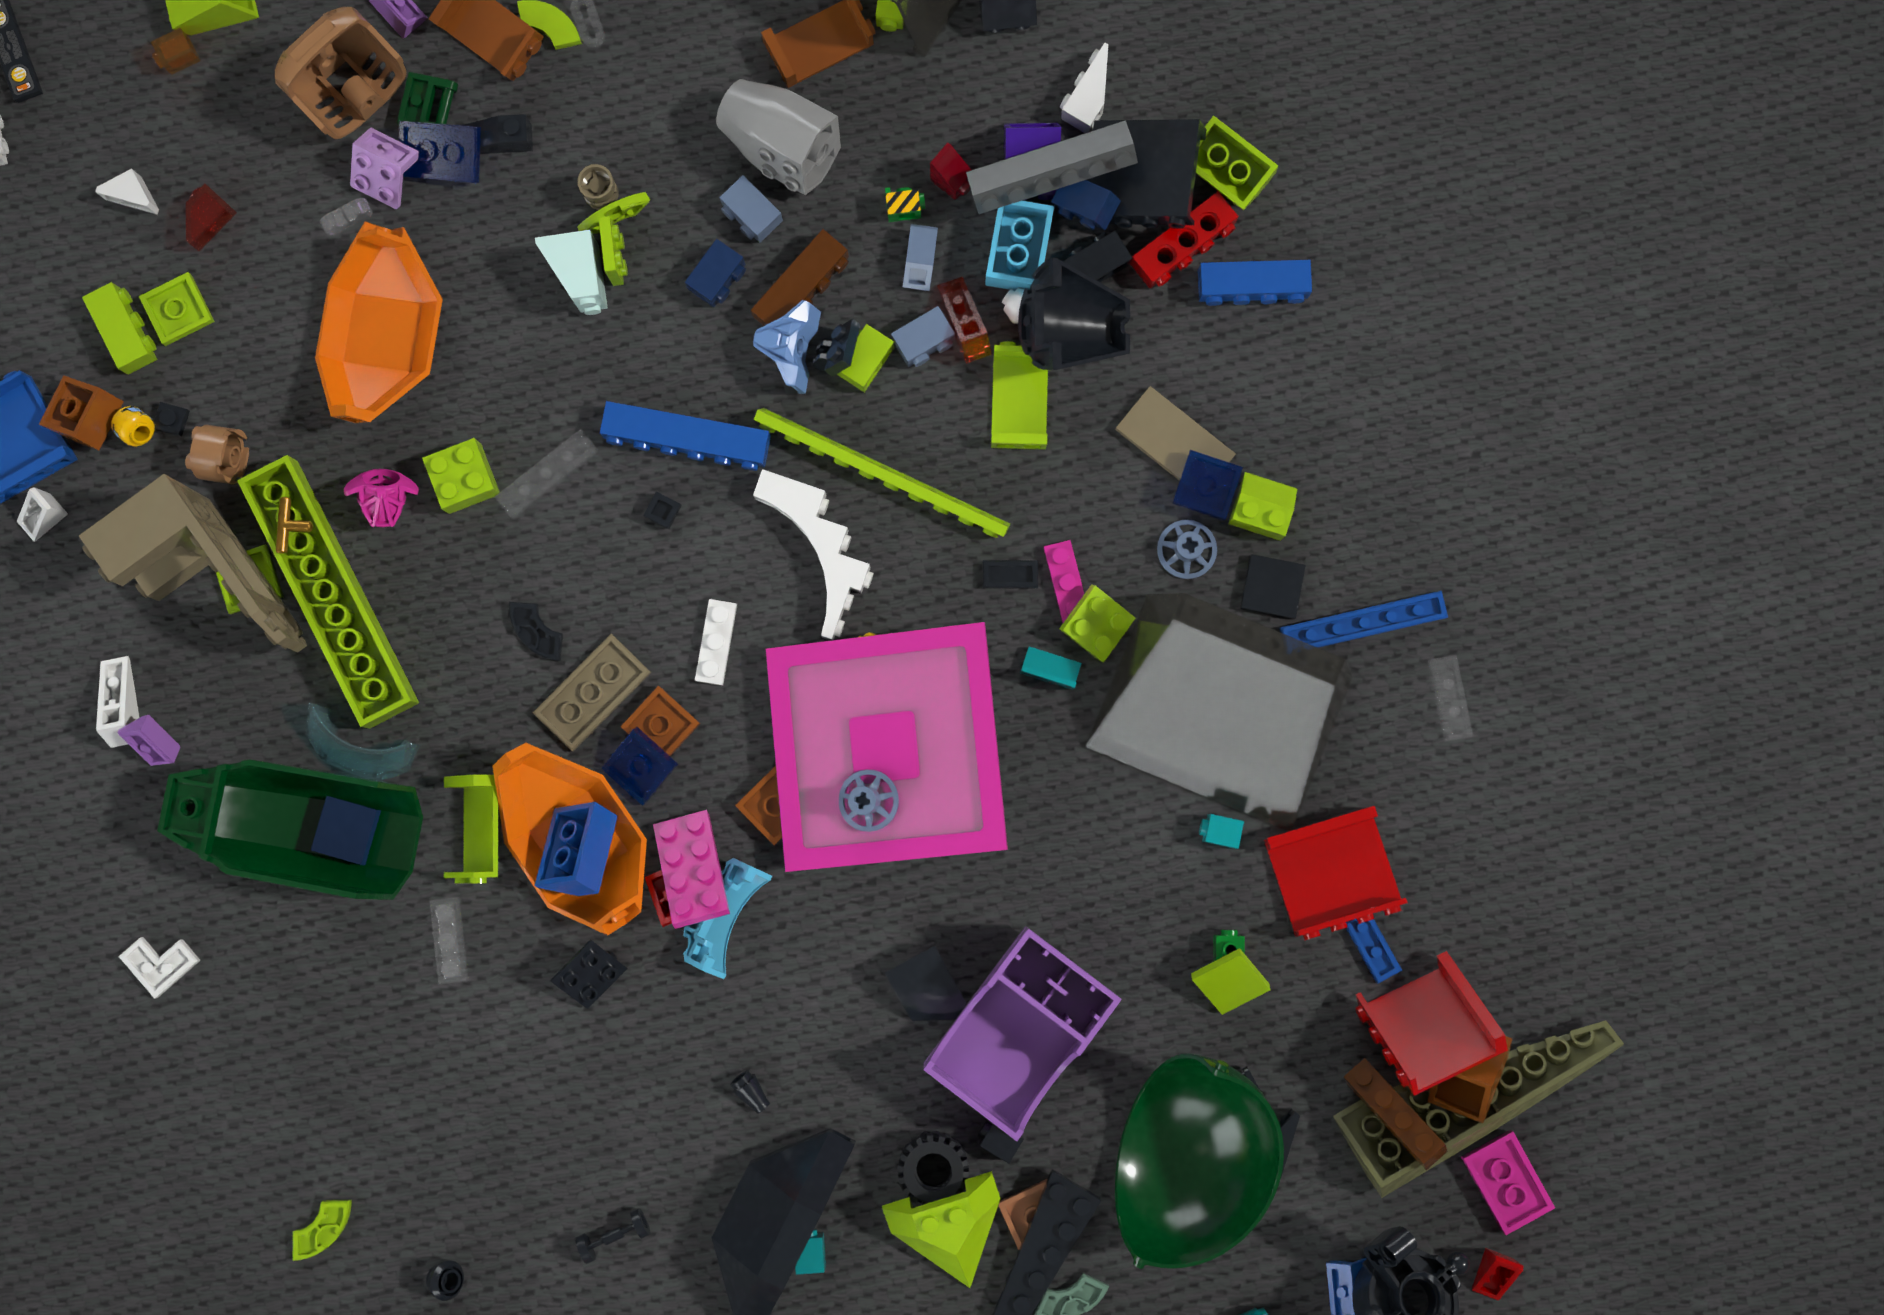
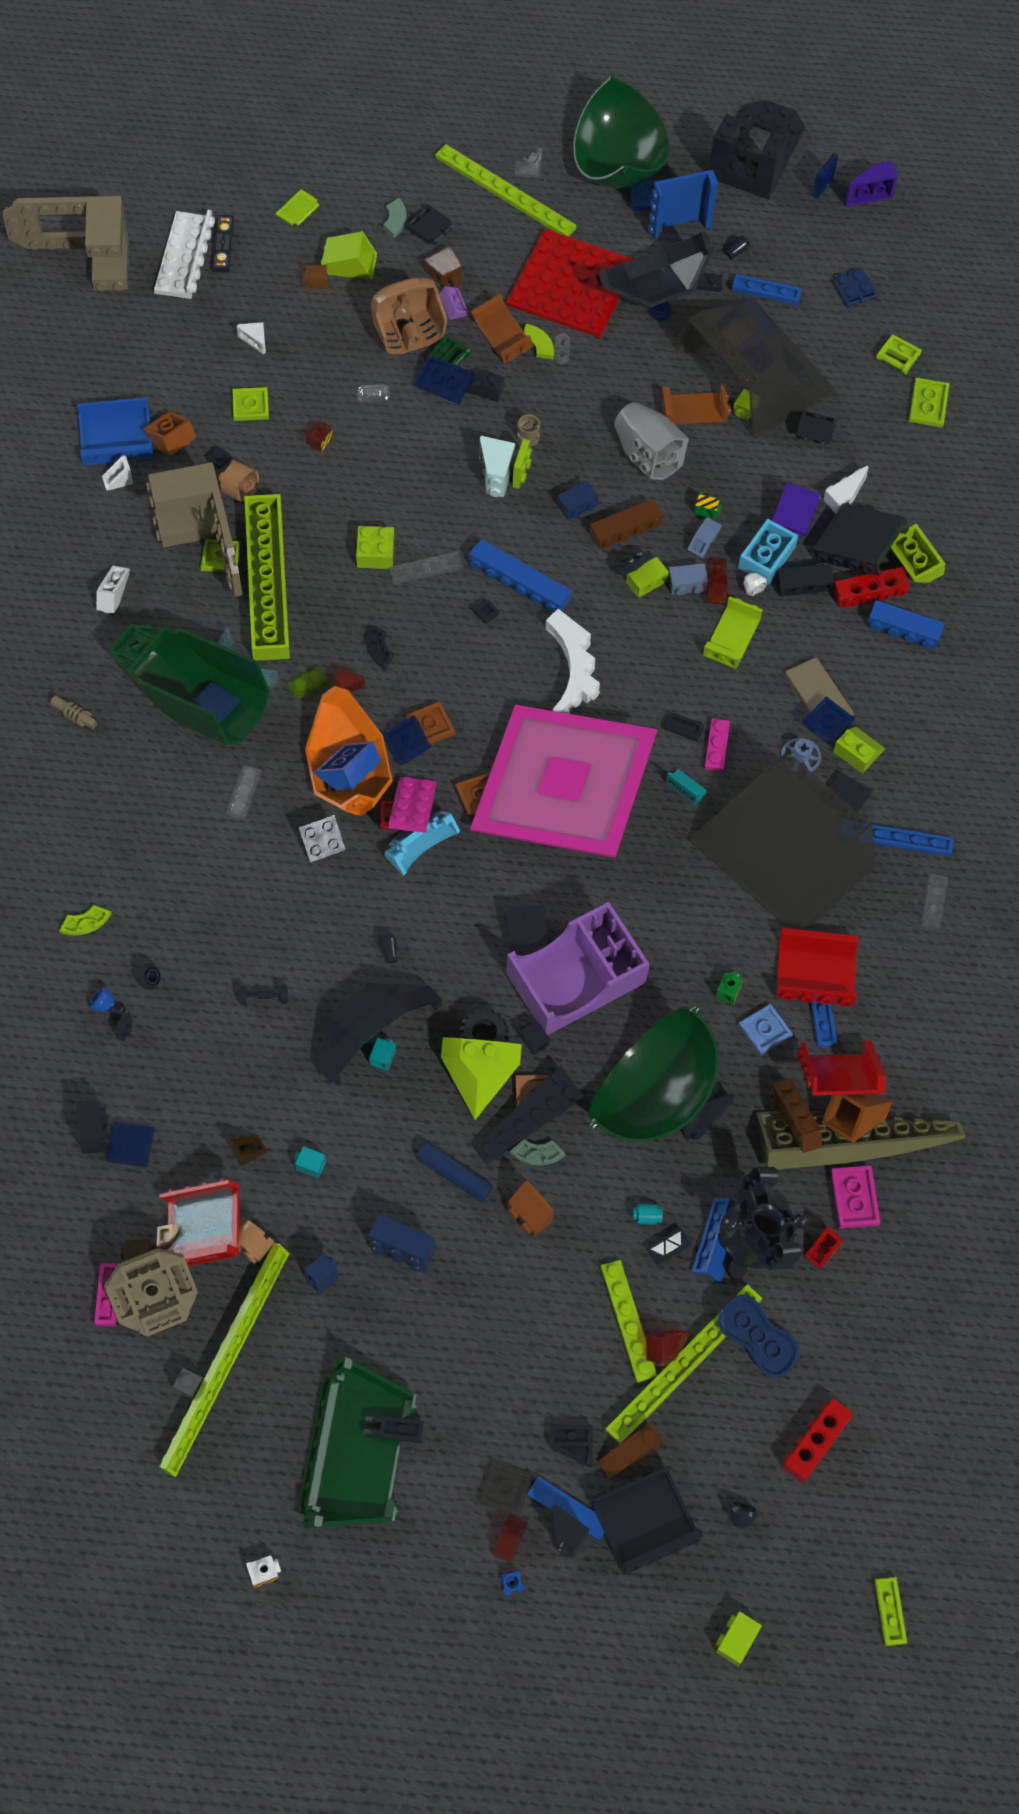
camera: 20 degrees right, 20 degrees down
lime brick [82,282,158,375] -> none
yellow head [111,406,155,447] -> none
medium lavender slope [118,715,180,766] -> none
white tile [119,937,200,999] -> none
clear red slope [186,183,237,252] -> none
pearl gold piece [276,497,313,554] -> none
orange panel [315,221,443,423] -> none
dark pink piece [344,469,419,527] -> none
lavender bracket [350,128,419,209] -> none
lime panel [444,775,498,883] -> none
dark tan tile [533,634,651,752] -> none
lime tile [577,192,650,234] -> none
white plate [695,599,737,686] -> none
sand blue brick [719,175,783,243] -> none
medium blue piece [753,300,821,394] -> none
lime plate [754,408,1010,538] -> none
sand blue wheel [838,770,899,832] -> none
dark red slope [930,142,972,200] -> none
dark grey brick [966,120,1138,214] -> none
black cone [1018,258,1130,371] -> none
dark blue brick [1051,180,1121,230] -> none
lime plate [1059,584,1136,663] -> none
lime tile [1191,948,1270,1015] -> none
teal brick [1199,814,1244,849] -> none
none -> dark tan hinge [50,695,98,730]
none -> clear neon green plate [288,667,329,700]
none -> clear red brick [306,422,332,452]
none -> clear red slope [329,667,365,693]
none -> medium blue tile [738,1004,793,1055]

